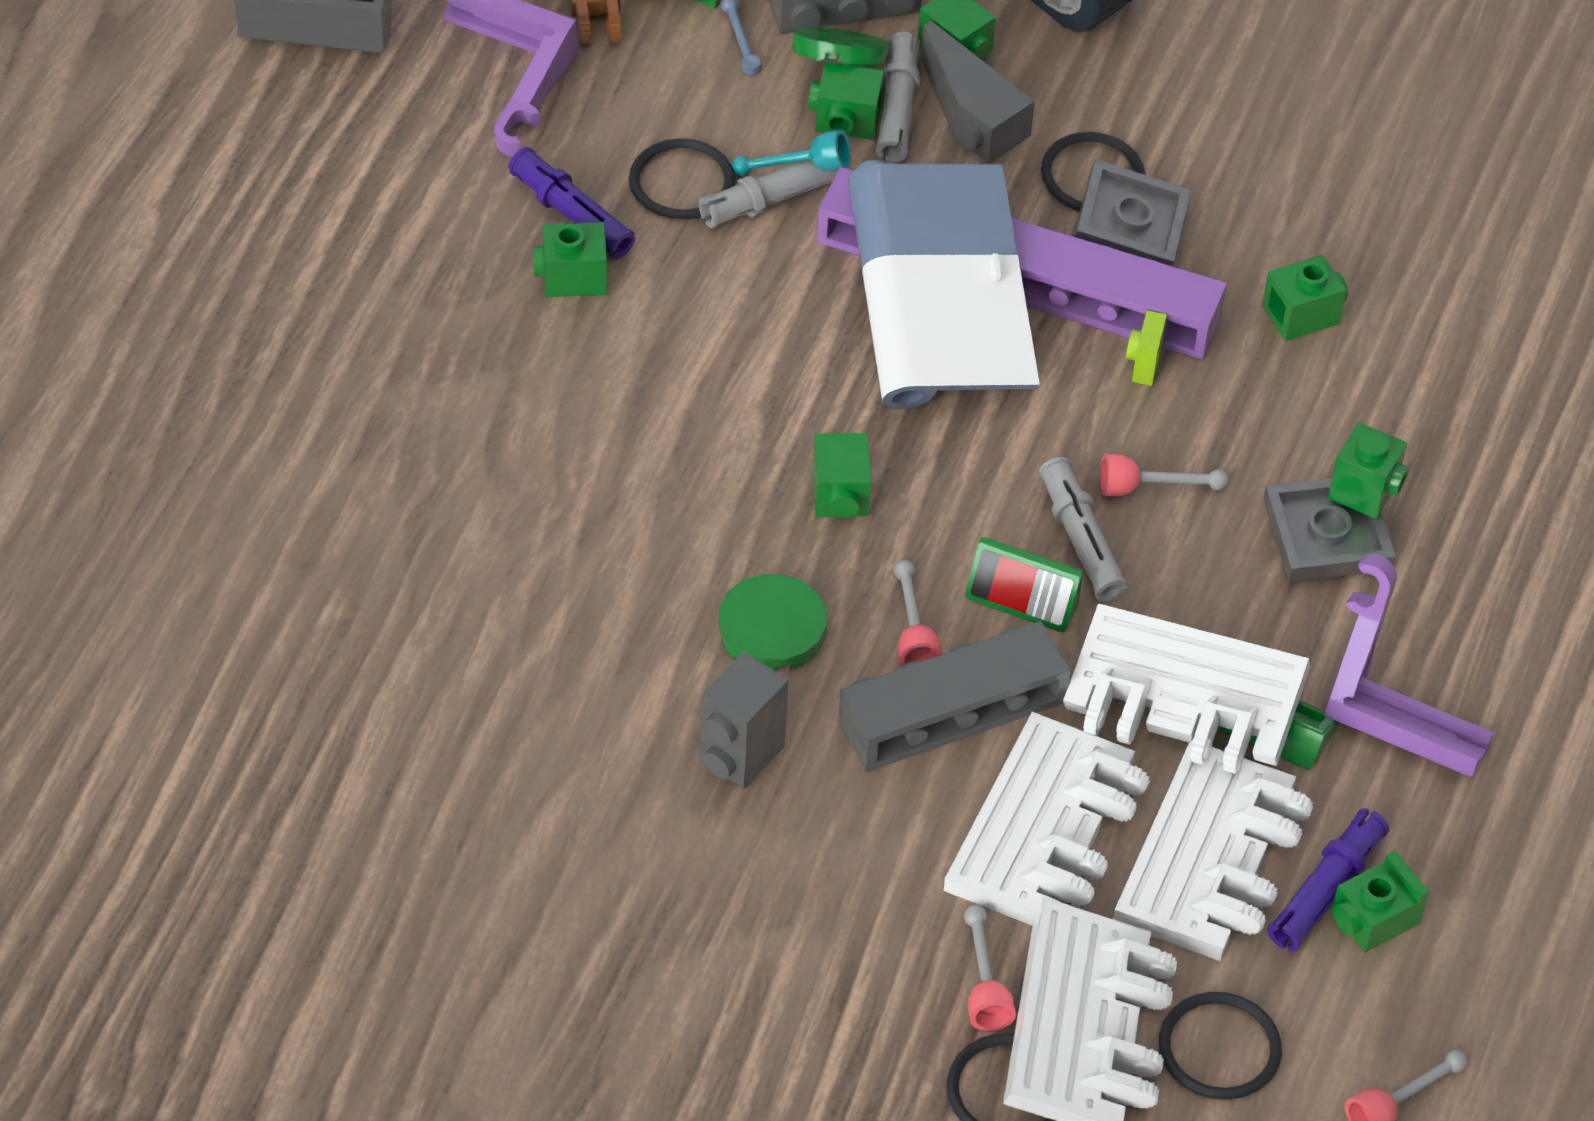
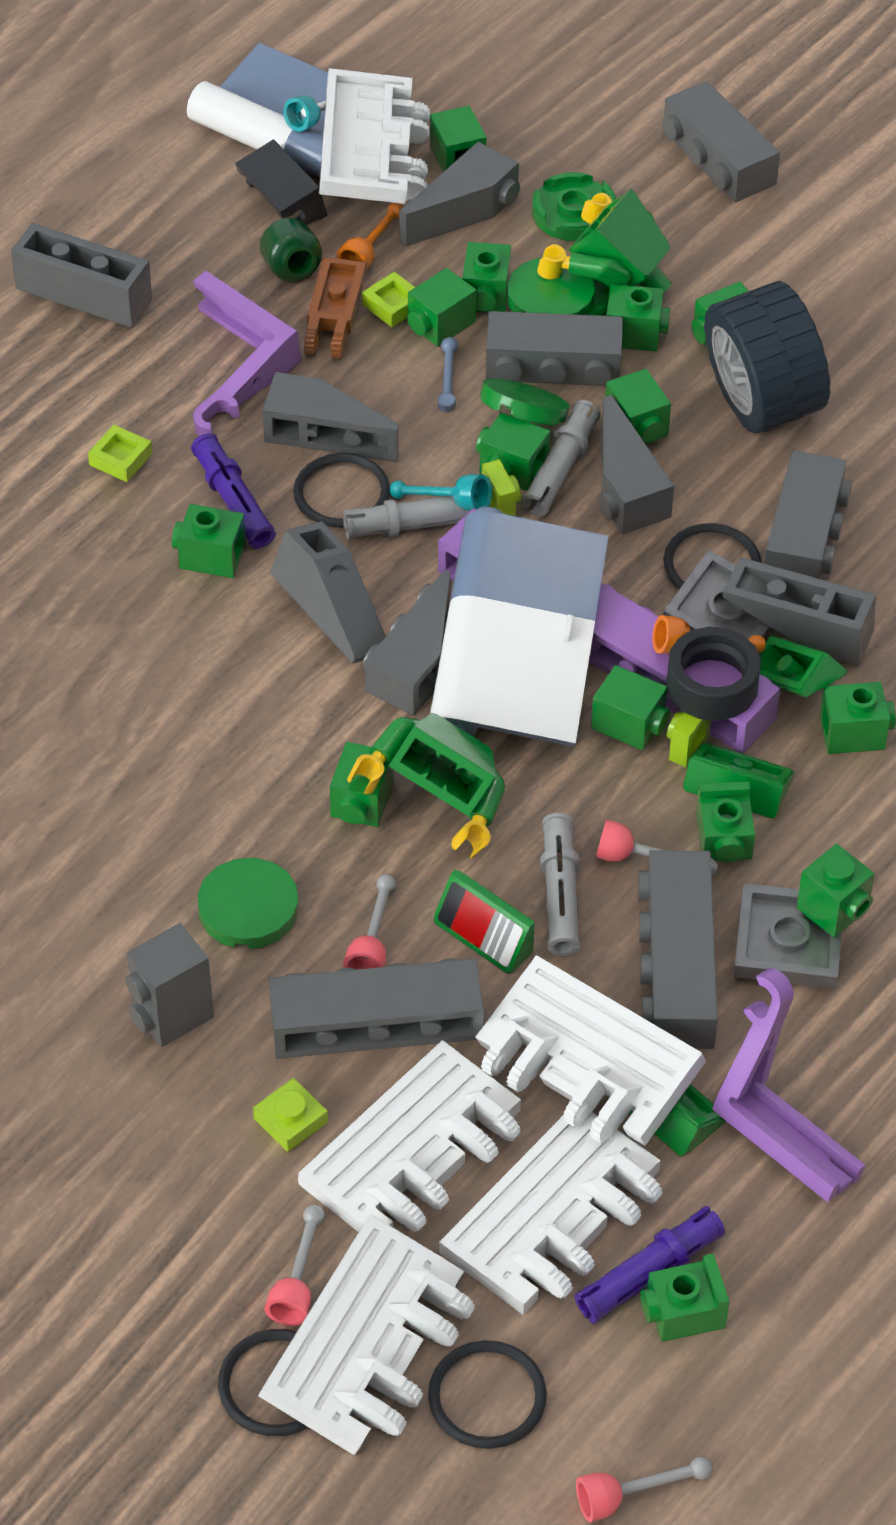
camera: 20 degrees right, 0 degrees up
none -> lime plate [88,424,153,482]
none -> lime plate [253,1078,328,1152]
none -> dark grey slope [263,372,399,462]
none -> dark grey slope [270,521,386,664]
none -> green torso [347,713,505,859]
none -> dark grey slope [363,570,451,716]
none -> lime plate [482,459,521,516]
none -> green brick [591,665,671,751]
none -> dark grey brick [638,850,718,1049]
none -> orange hinge [652,615,766,655]
none -> black tyre [666,626,761,721]
none -> green slope [683,742,795,818]
none -> green brick [696,781,755,863]
none -> dark grey slope [723,557,876,666]
none -> green slope [759,636,847,698]
none -> dark grey brick [764,450,852,579]

